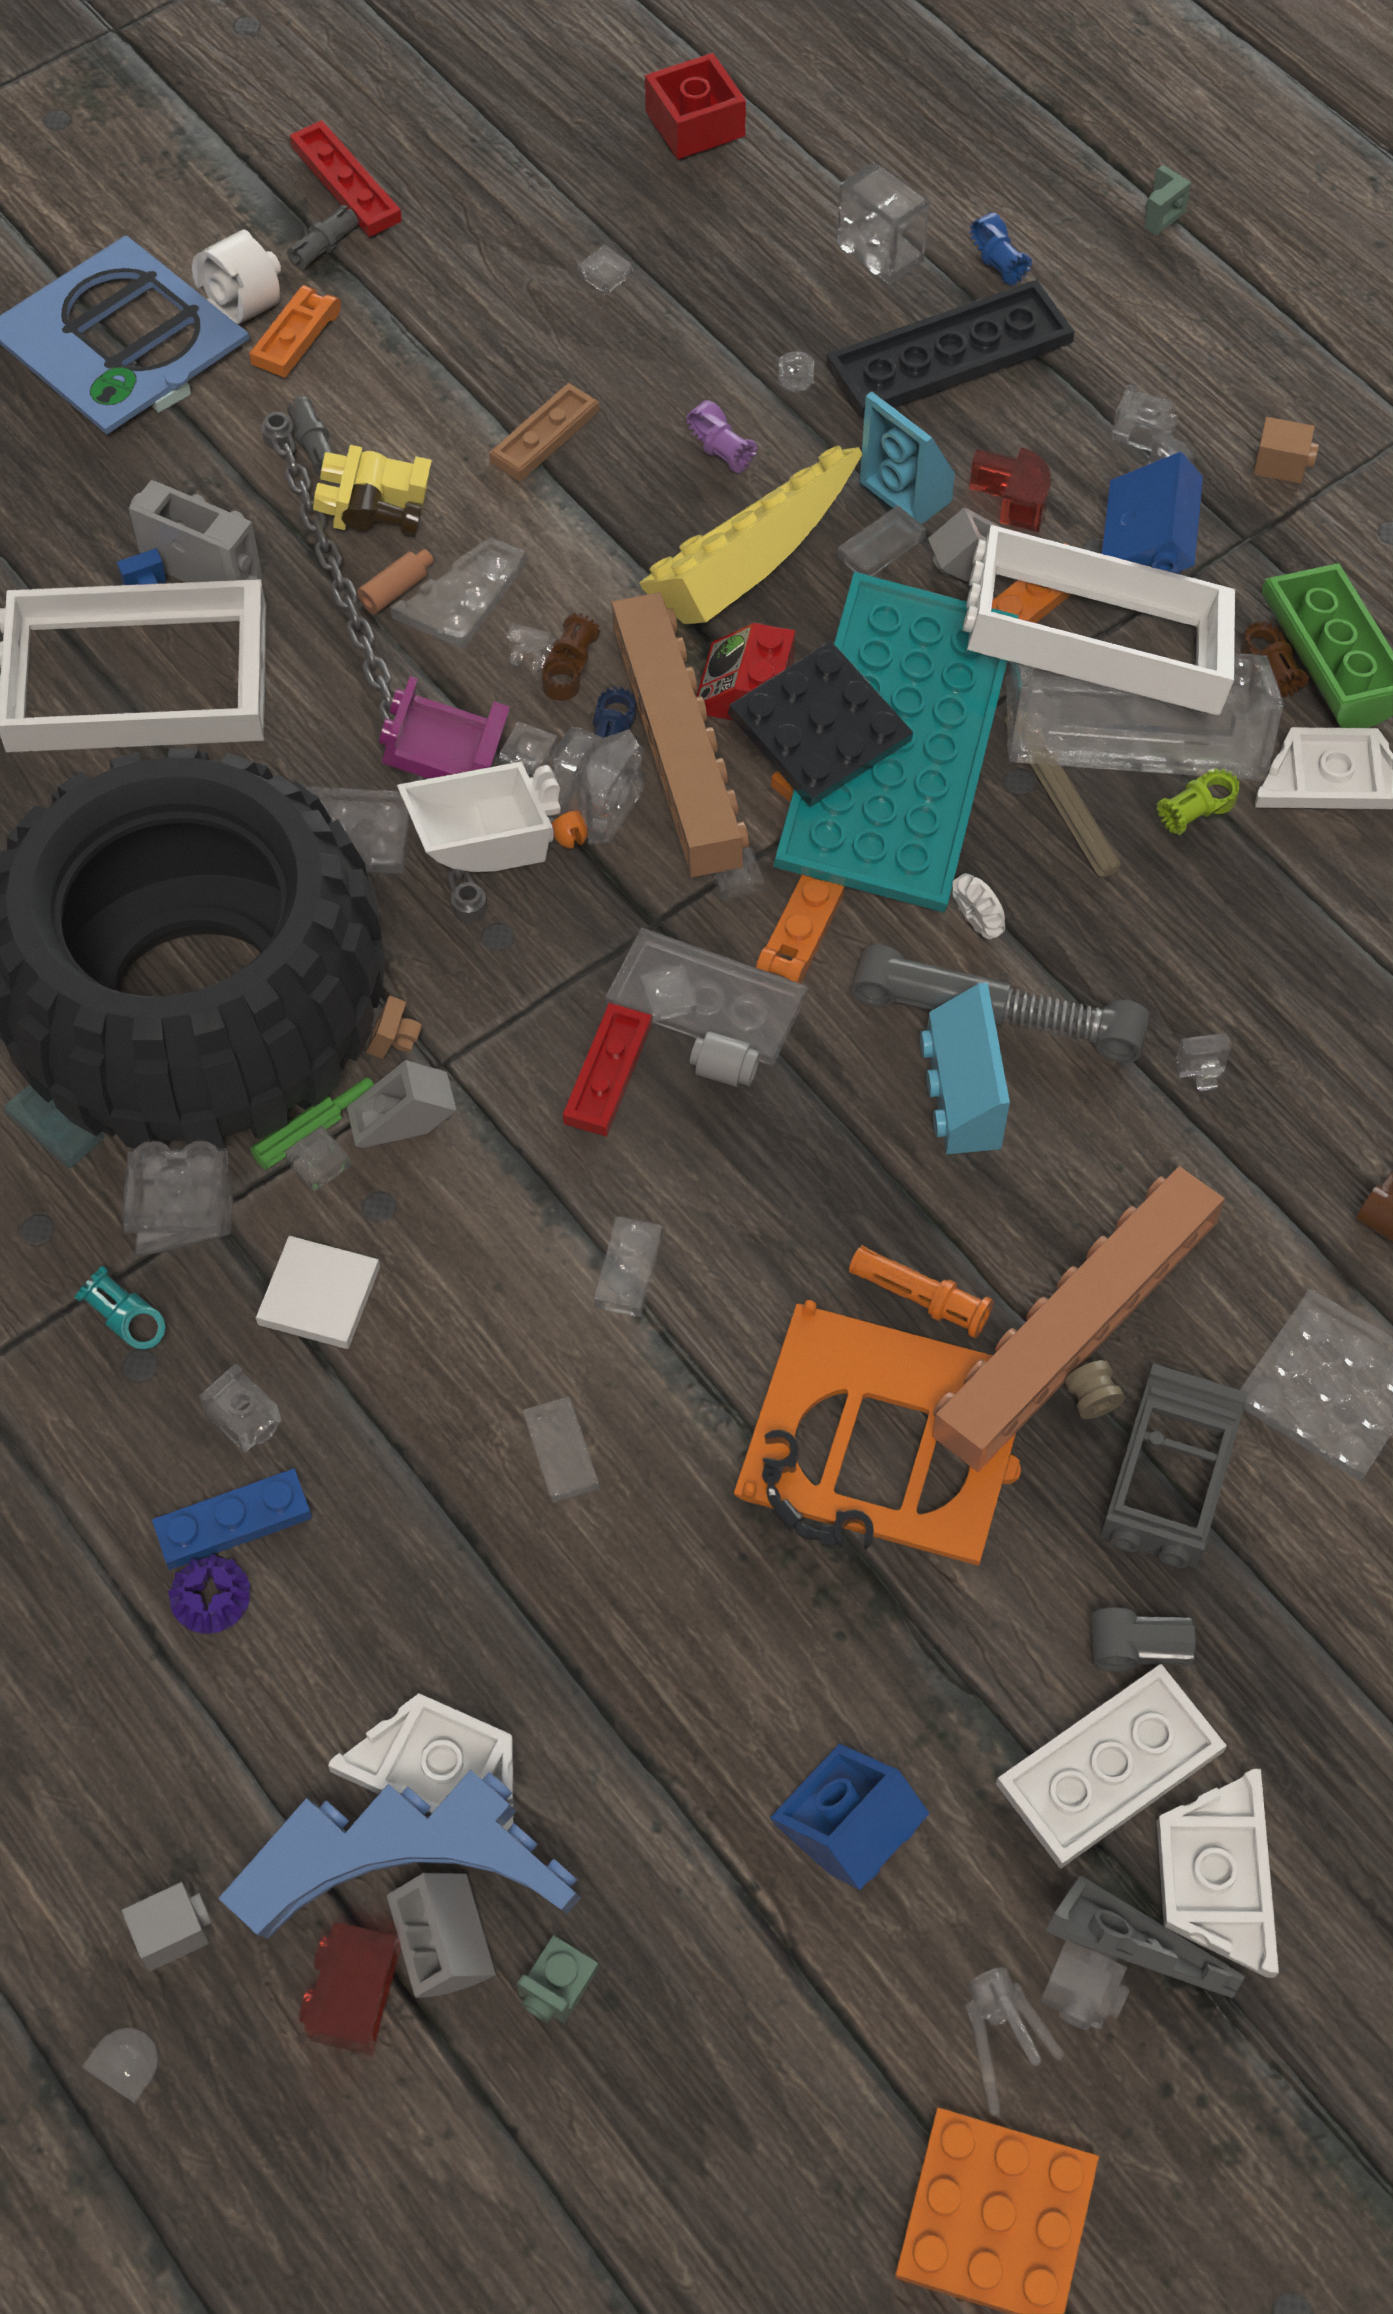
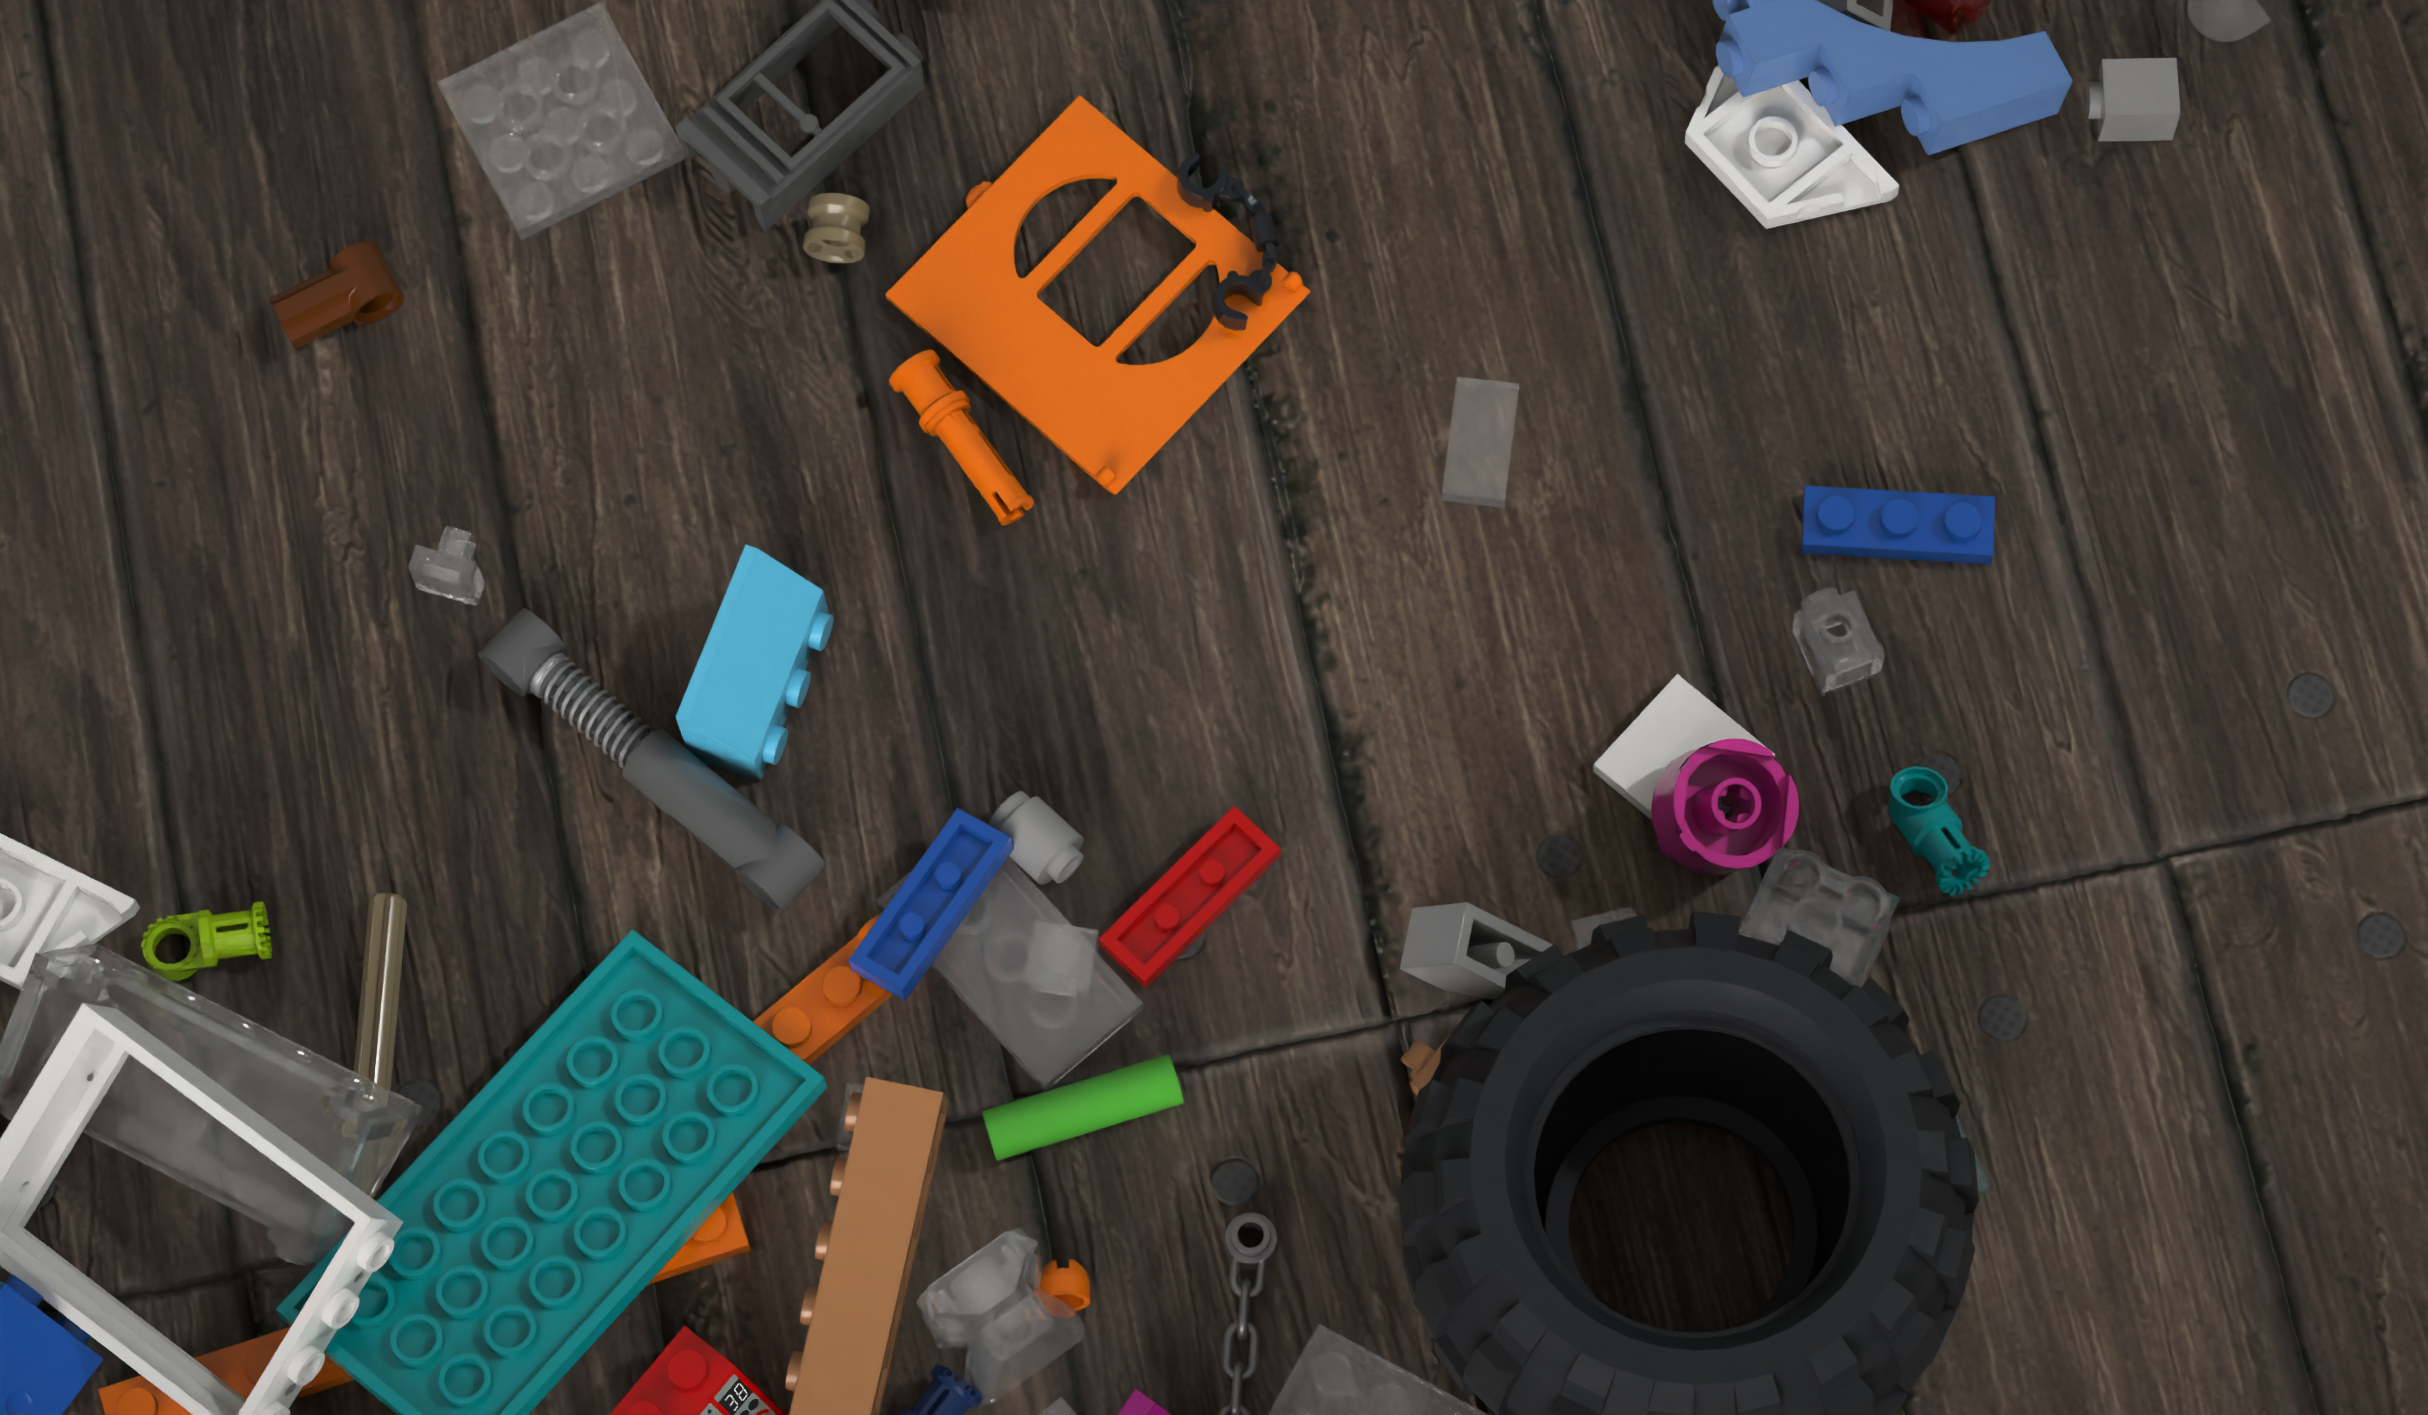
camera: 150 degrees left, 10 degrees up
dark purple gear [168,1553,251,1634] -> none
white piece [397,762,561,872] -> none
clear plate [594,1216,663,1317] -> none
black plate [728,641,914,807] -> none
nougat brick [932,1166,1225,1473] -> none
white gear [952,873,1005,940] -> none
none -> blue plate [848,808,1014,1001]
none -> bright green piece [981,1054,1184,1161]
none -> dark pink brick [1651,738,1799,875]

